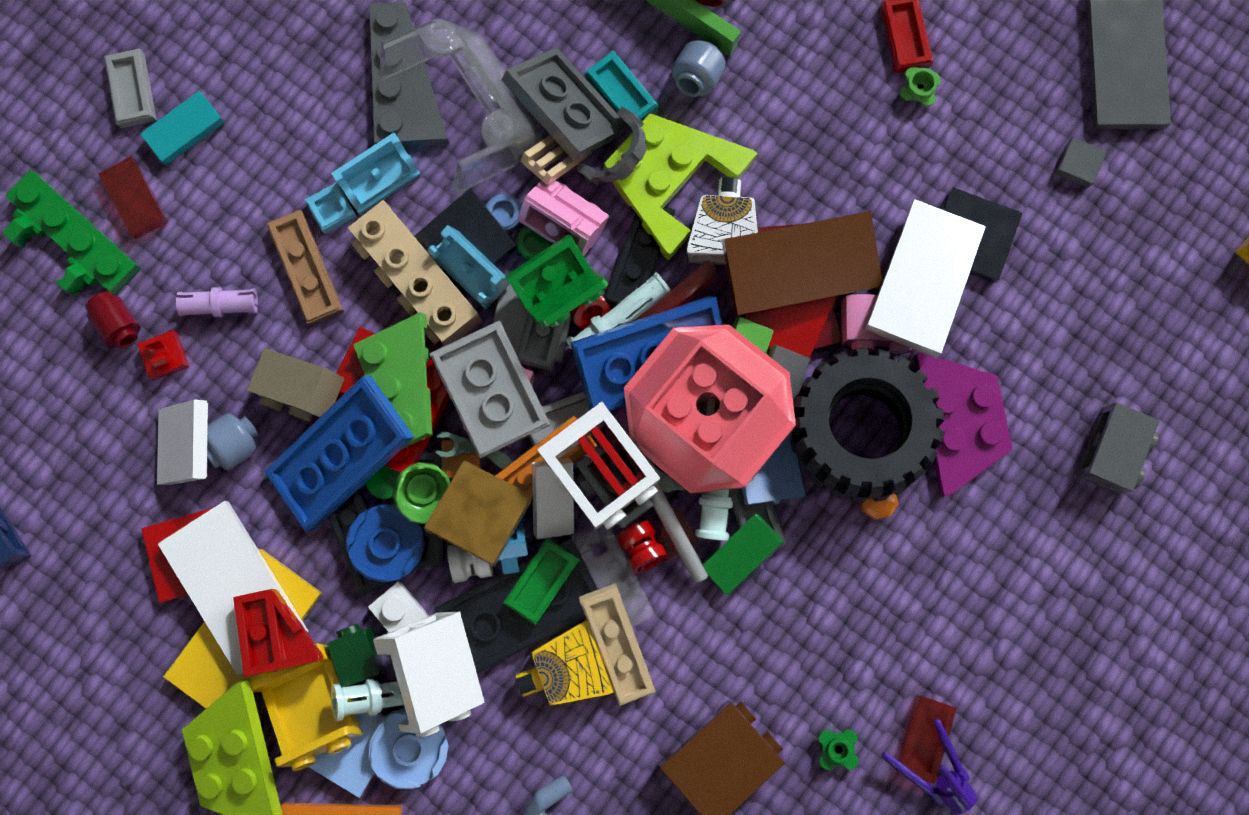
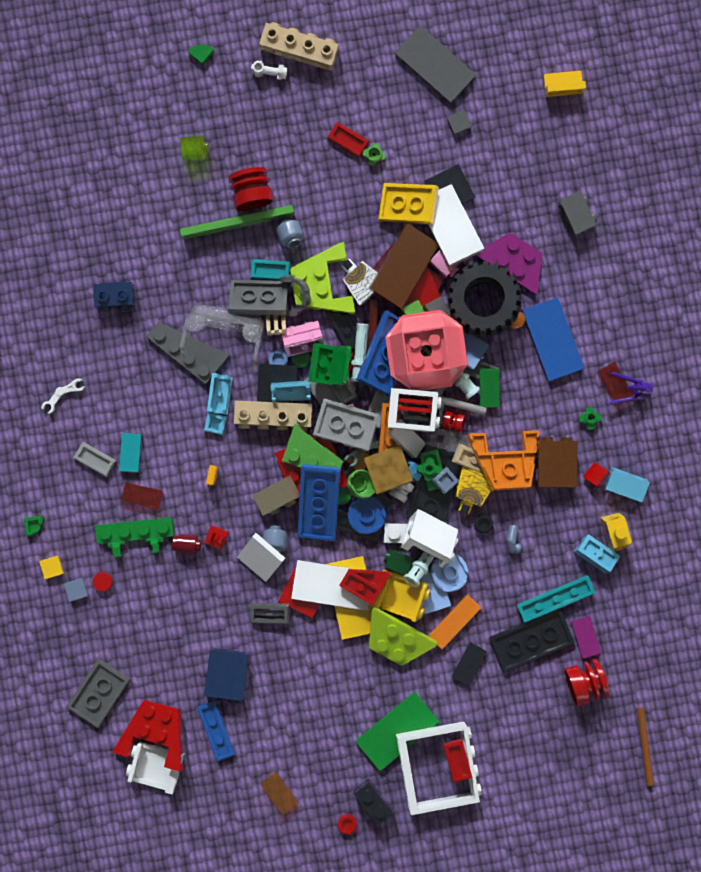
camera: 45 degrees left, 5 degrees up
lavender pin [176,287,258,317] -> none
medium nougat tile [267,210,344,326] -> none
none -> light orange tile [206,465,219,485]
none -> dark grey tile [250,603,290,624]
none -> yellow tile [378,183,439,225]
none -> green plate [418,458,441,481]
none -> sand blue tile [432,467,459,494]
none -> orange wing [467,430,540,491]
none -> black plate [474,514,493,533]
none -> blue tile [522,297,585,382]

